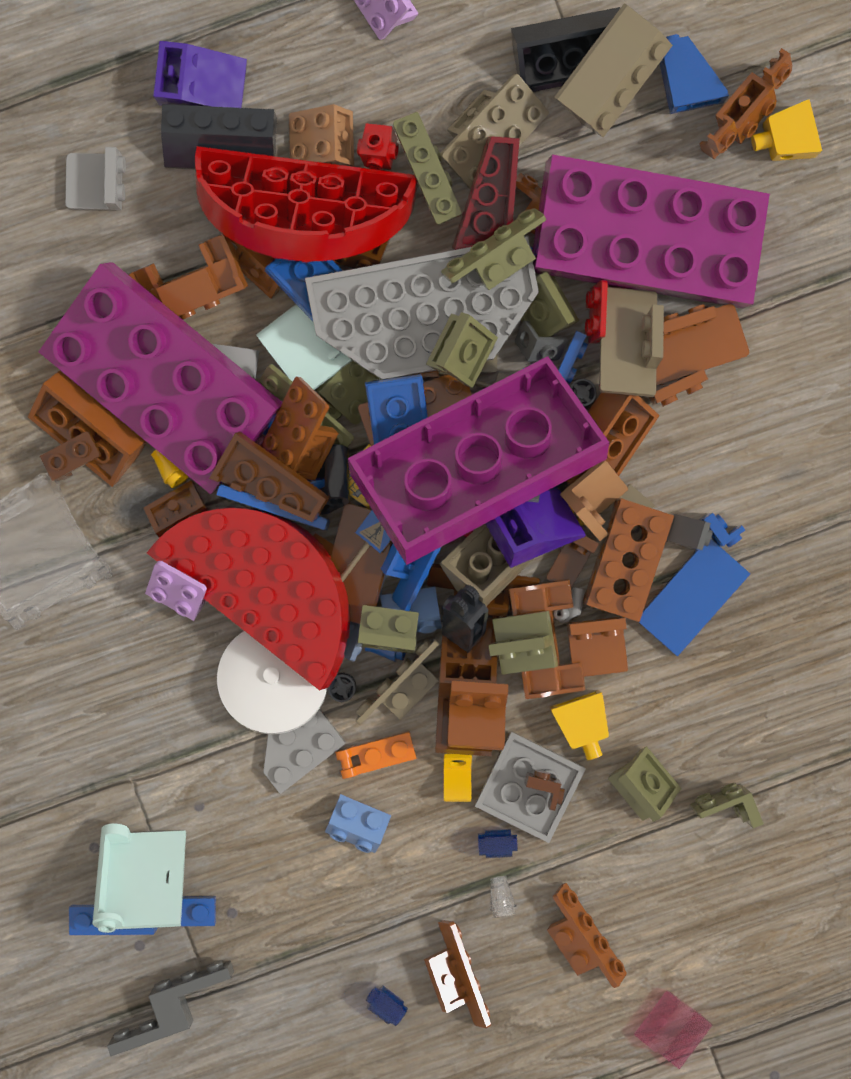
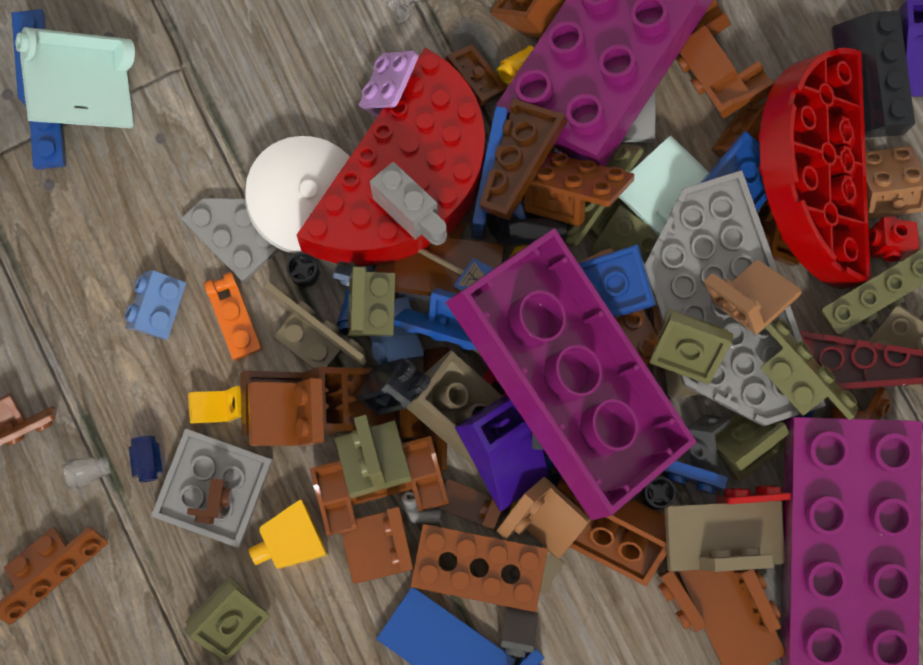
camera: 85 degrees right, 10 degrees down
none -> light grey brick [370,162,447,245]
none -> medium nougat bracket [704,260,802,335]

